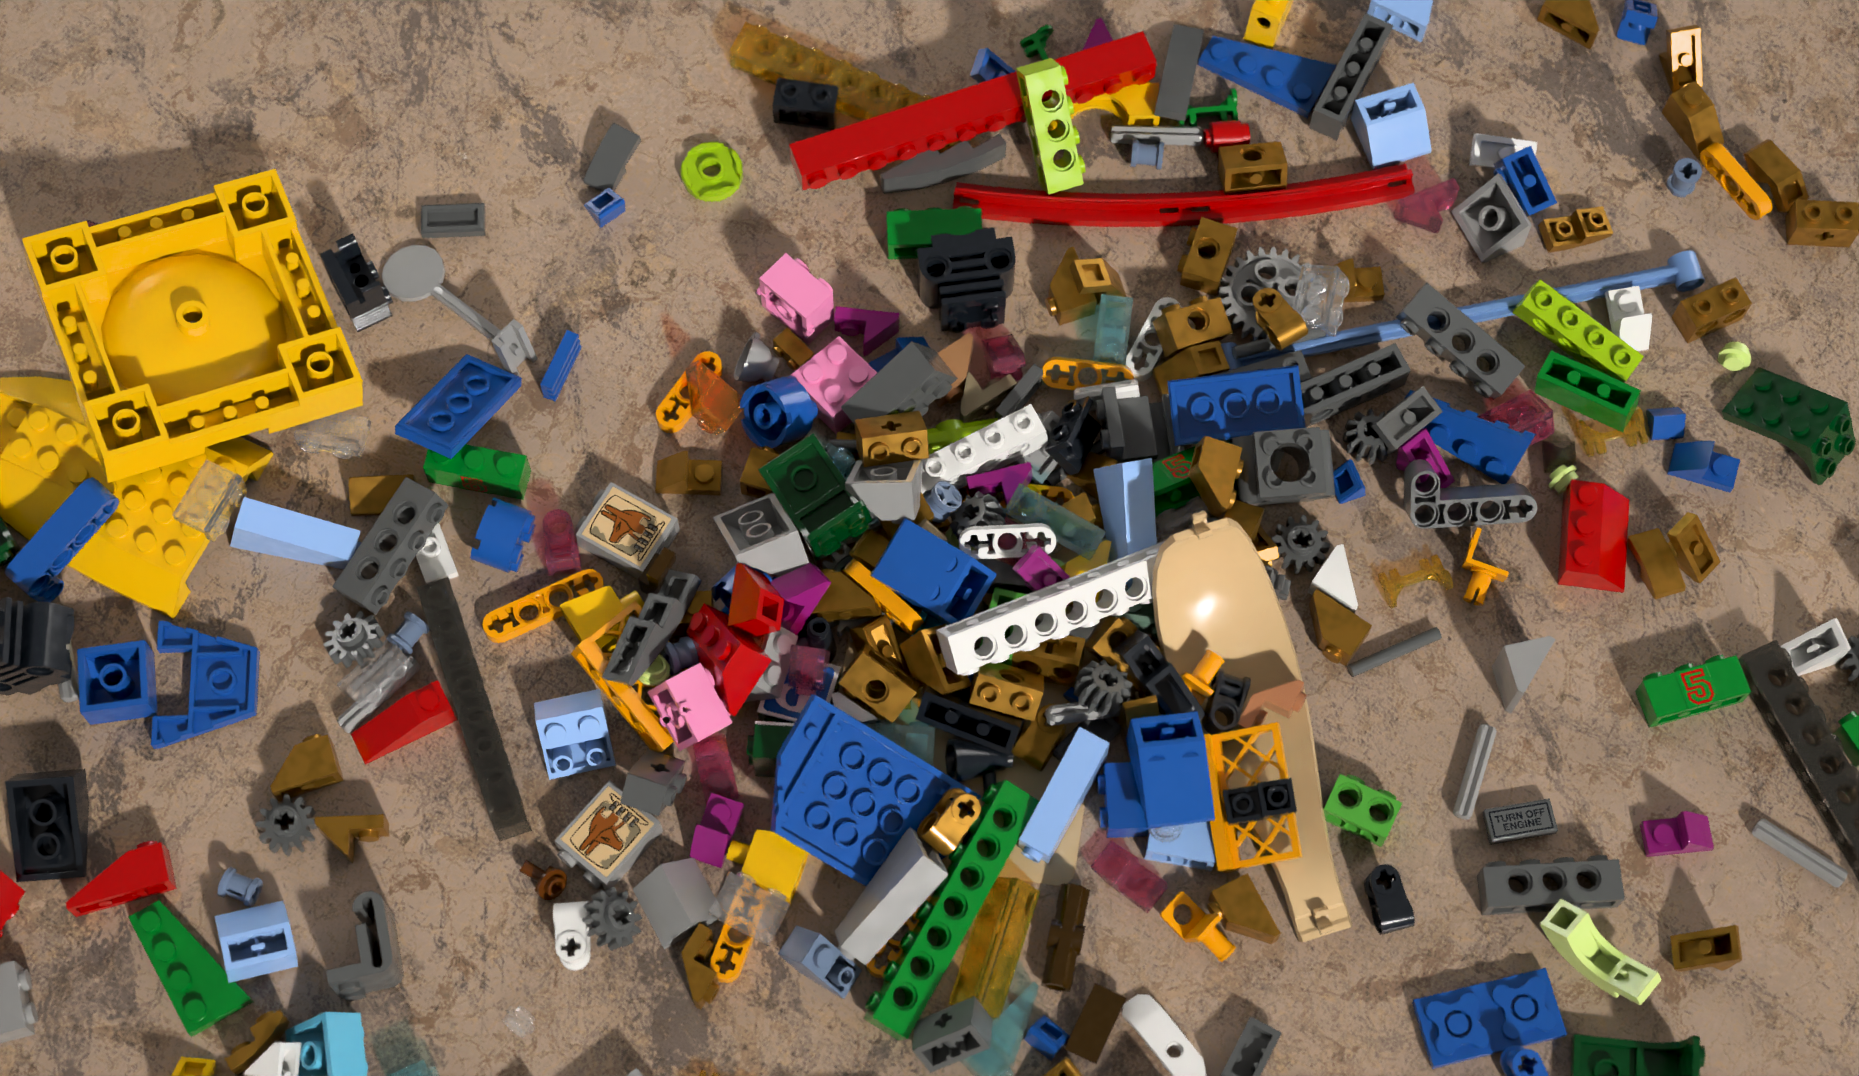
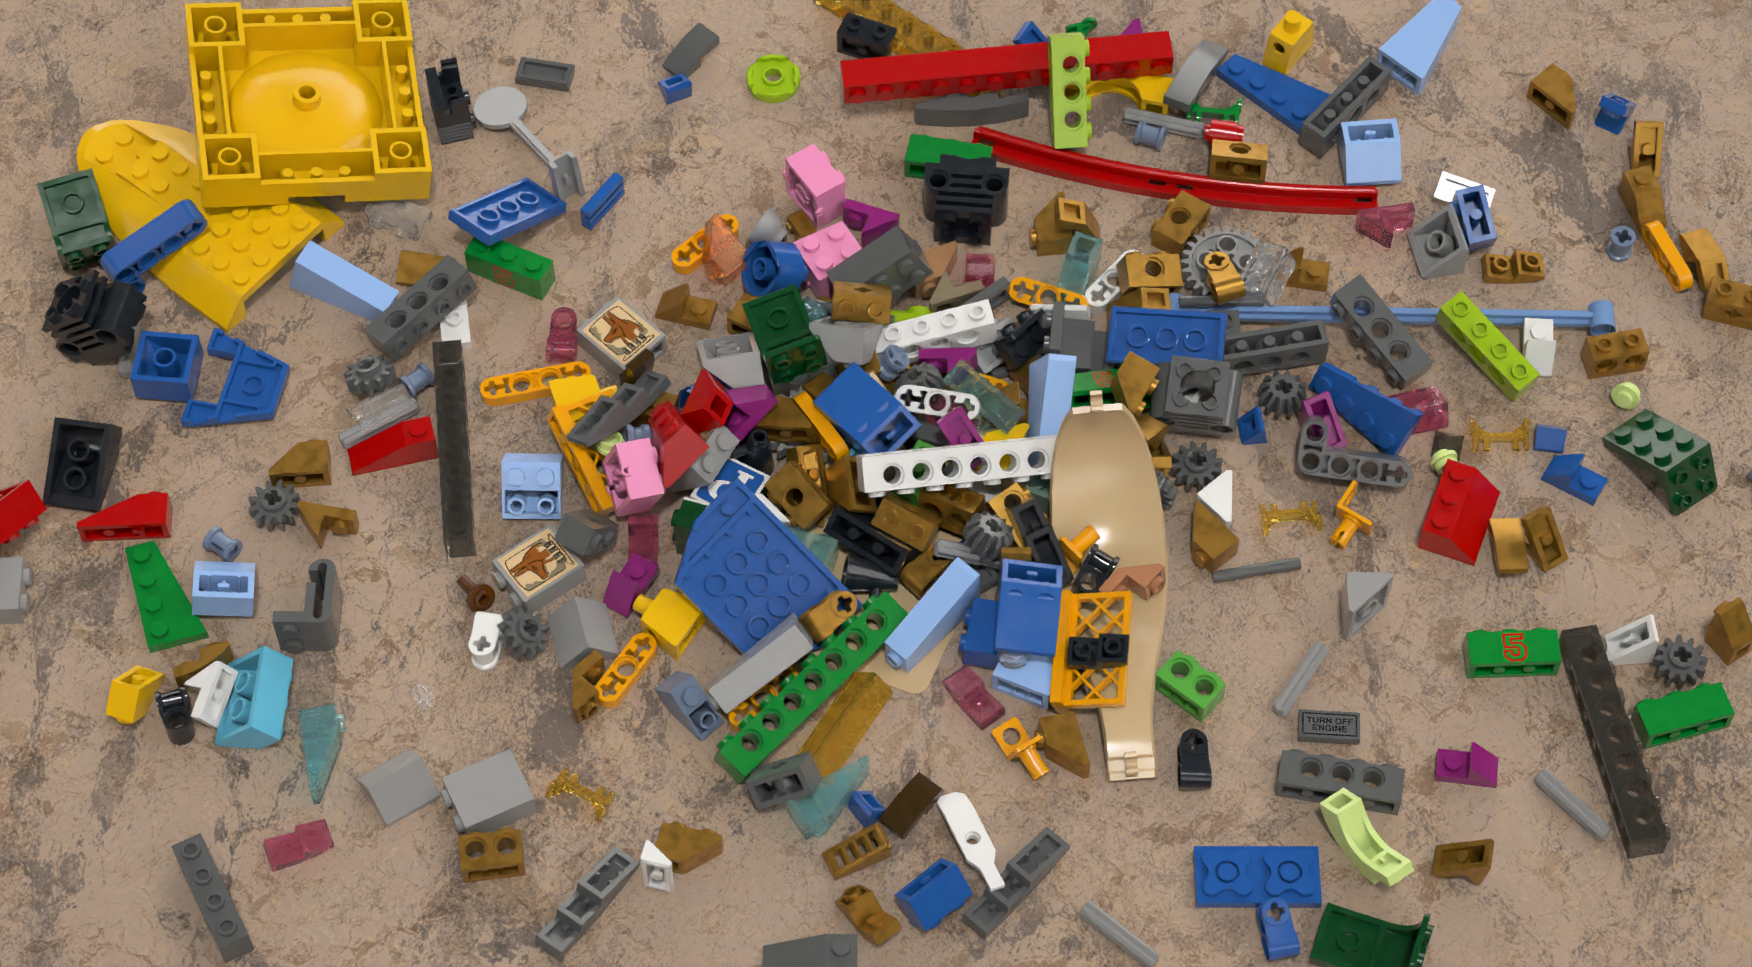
camera: 15 degrees right, 10 degrees down
clear bracket [172,459,247,542] -> none
blue brick [470,498,536,573] -> none
clear bracket [708,872,790,947] -> none
clear pink slope [788,644,830,696] -> none
dark brown piece [1041,883,1090,992] -> none
dark grey slope [1372,386,1443,452] -> none
green brick [1534,350,1641,432] -> none

